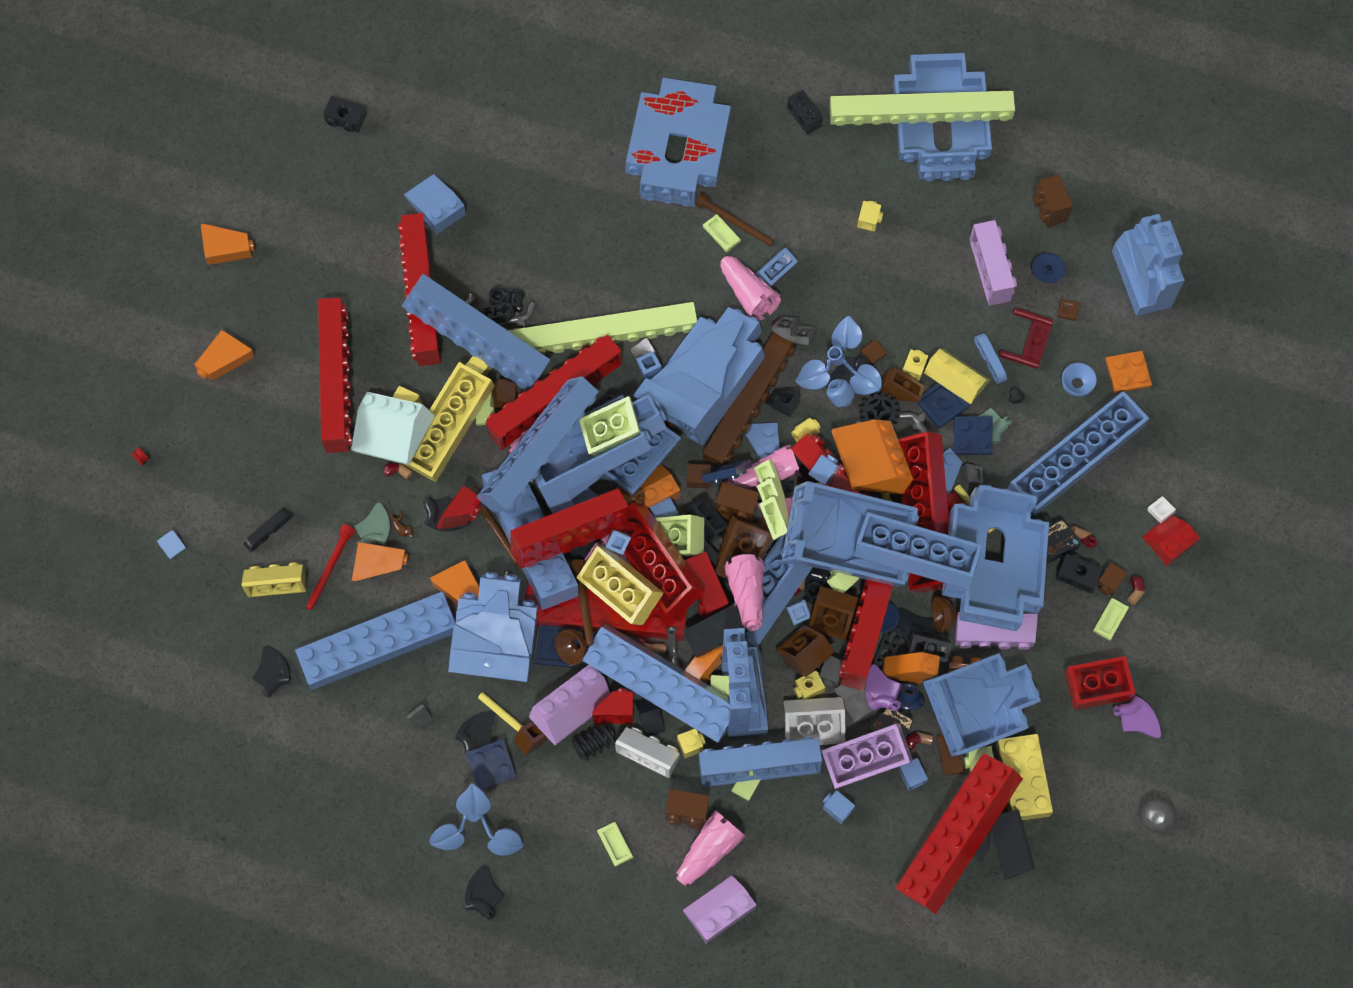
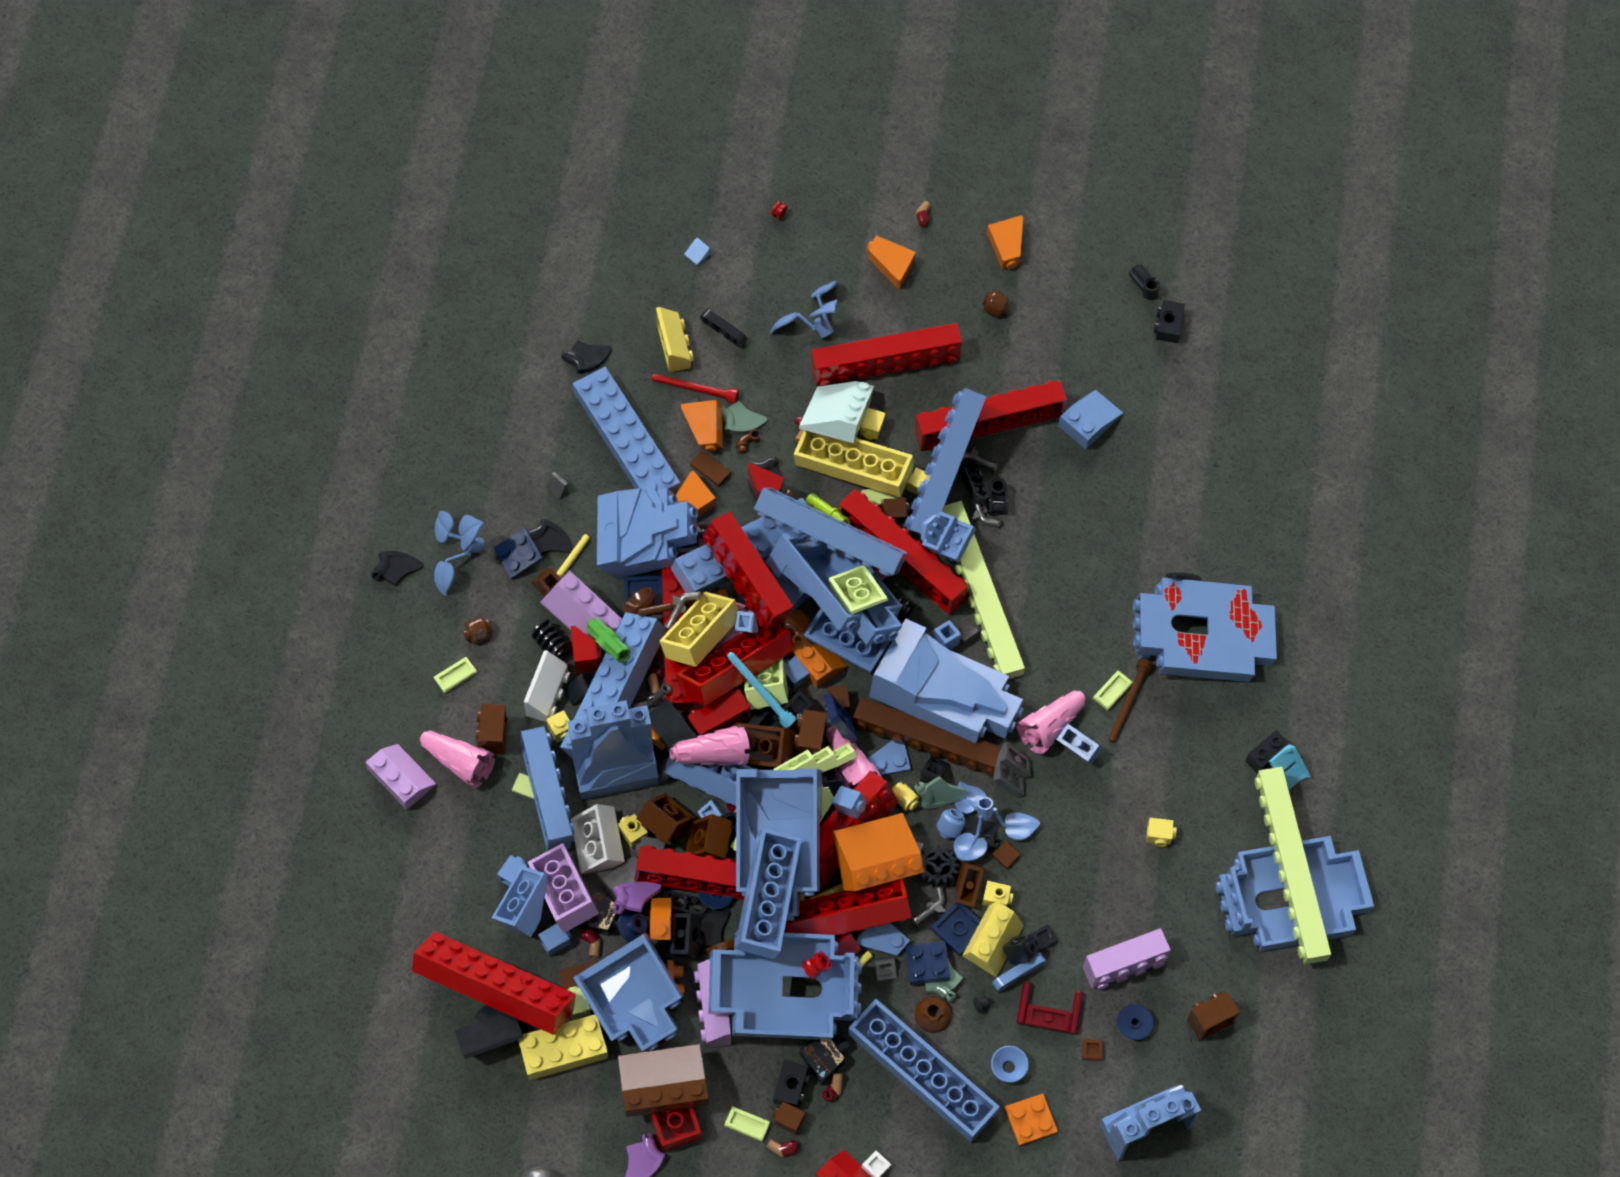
camera: 80 degrees right, 5 degrees down
none -> reddish brown head [463,616,493,645]
none -> medium blue slope [492,866,547,937]
none -> bright green piece [586,618,631,663]
none -> slope [618,1044,708,1117]
none -> flat silver piece [664,591,703,629]
none -> reddish brown tile [690,450,731,487]
none -> medium azure piece [727,652,796,728]
none -> medium blue plant [770,280,838,338]
none -> red wheel [803,951,831,979]
none -> lime pin [806,493,850,525]
none -> reddish brown piece [914,996,951,1033]
none -> sand green arm [915,776,967,809]
none -> dark red arm [916,201,931,227]
none -> medium blue piece [921,511,976,562]
none -> reddish brown head [982,290,1010,318]
none -> black brick [1002,934,1040,965]
none -> black tile [1029,924,1058,952]
none -> black piece [1128,264,1160,300]
none -> black arm [1165,573,1201,581]
none -> medium azure piece [1269,744,1311,791]

